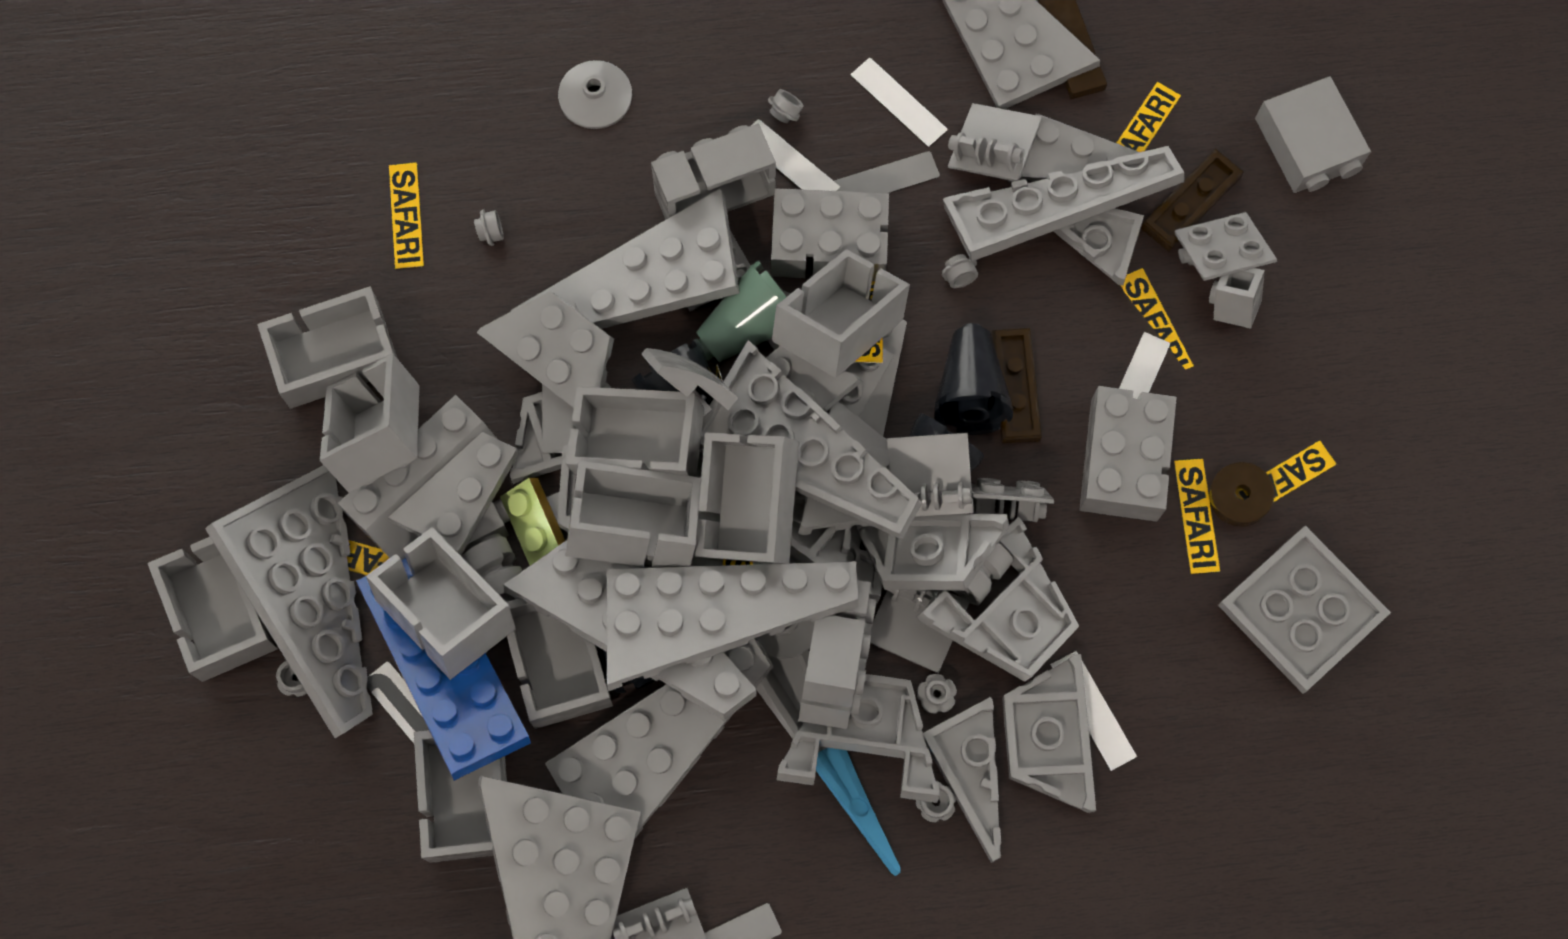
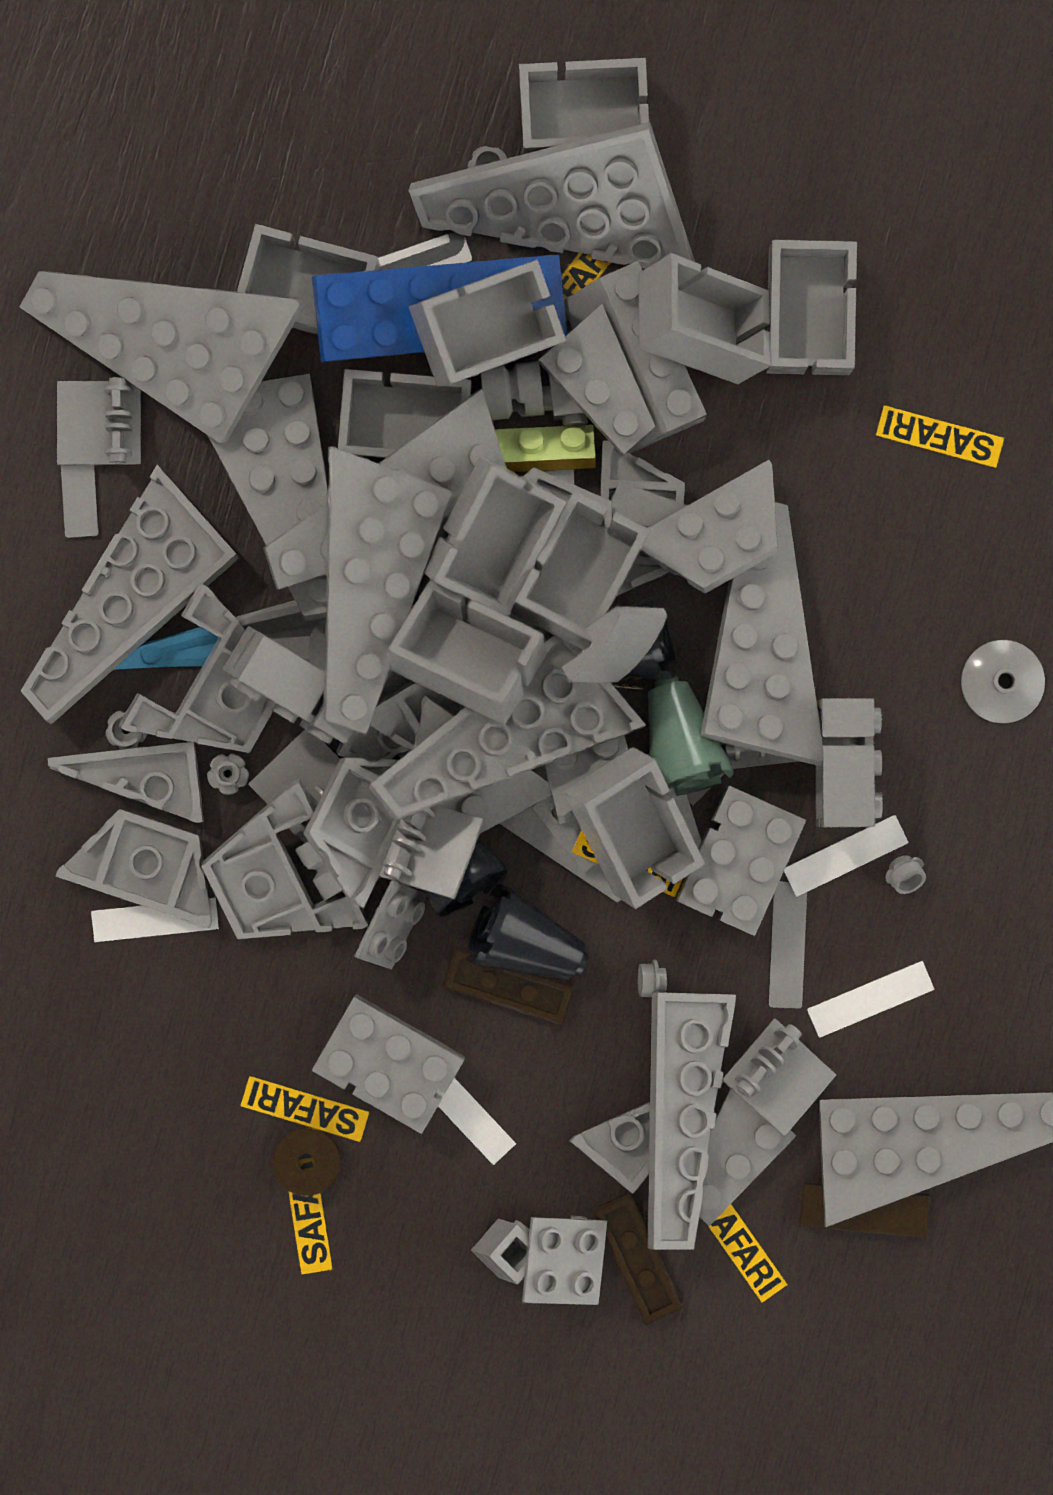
camera: 115 degrees right, 15 degrees up
light grey plate [474,209,504,246] -> none
sticker [1121,268,1194,370] -> none
light grey plate [1218,525,1391,694] -> none
light grey brick [1255,76,1371,193] -> none
none -> light grey wing [21,465,240,724]

